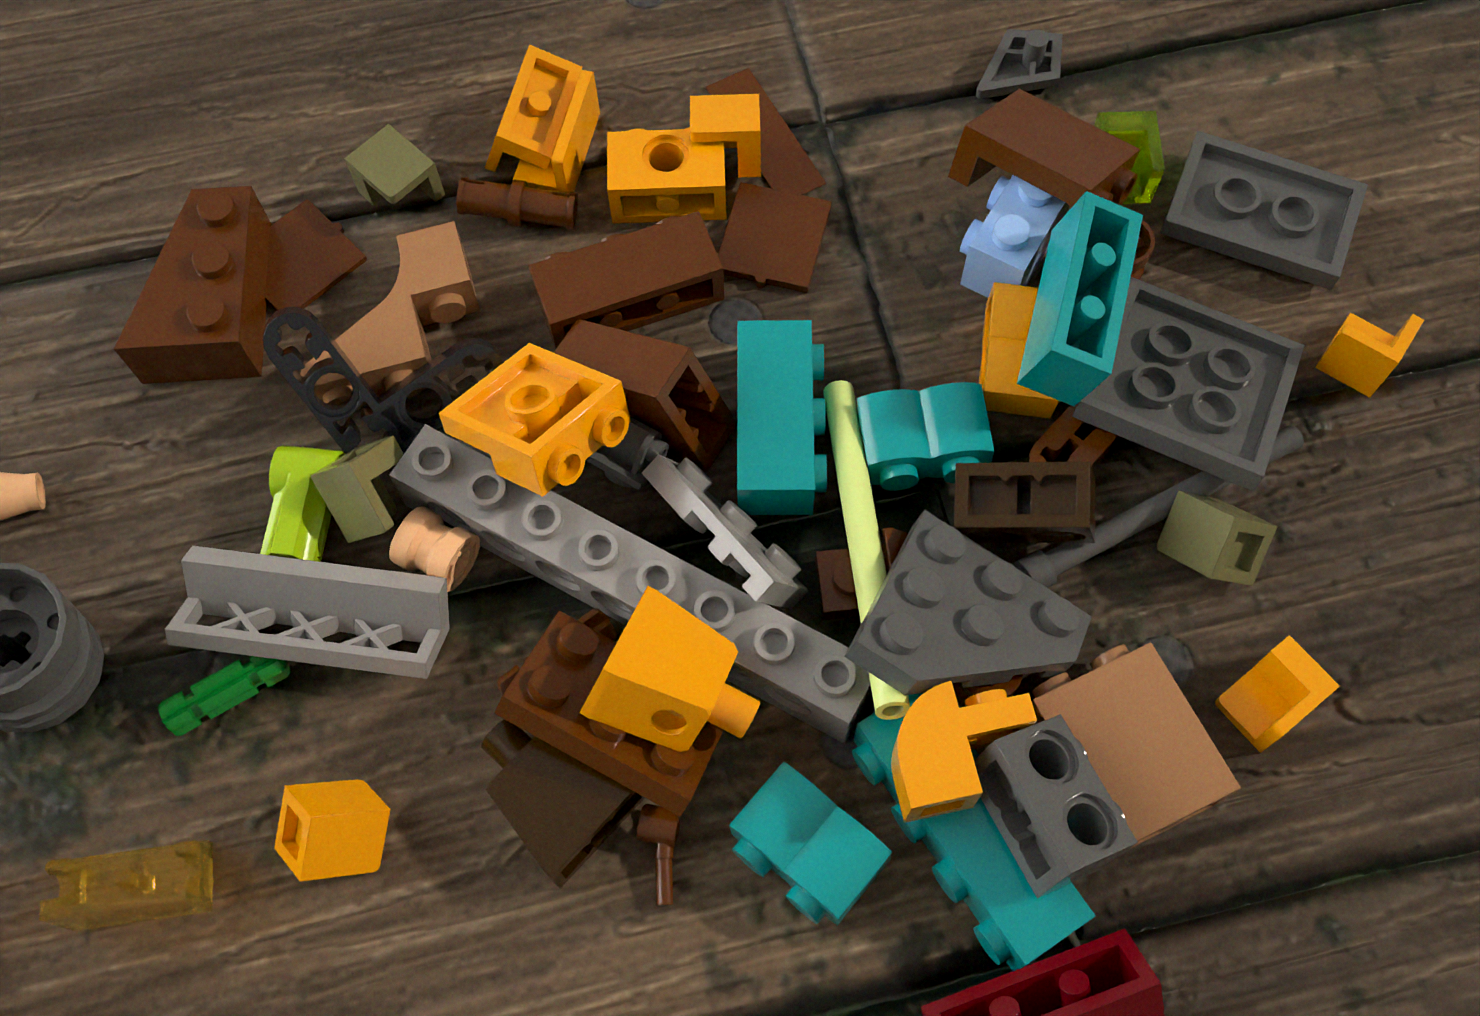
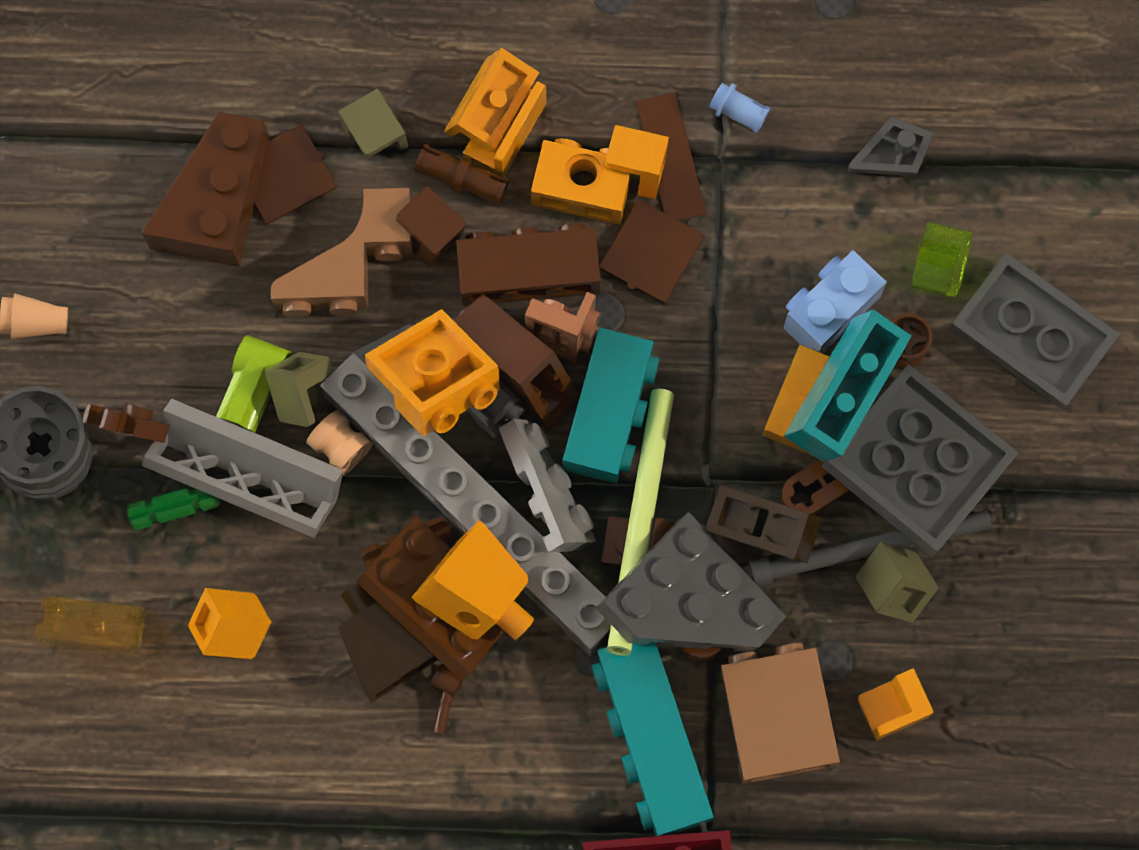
camera: 15 degrees right, 10 degrees up
black beam [263,307,503,454] -> none
teal brick [729,761,892,926] -> none
teal brick [857,382,994,491] -> none
light orange brick [891,681,1037,823] -> none
reddish brown panel [948,89,1140,209] -> none
dark grey brick [974,714,1138,899] -> none
light orange panel [1315,312,1424,398] -> none
none -> reddish brown plate [82,403,170,443]
none -> reddish brown panel [396,186,467,268]
none -> nougat bracket [525,292,601,364]
none -> light blue pin [709,83,771,134]

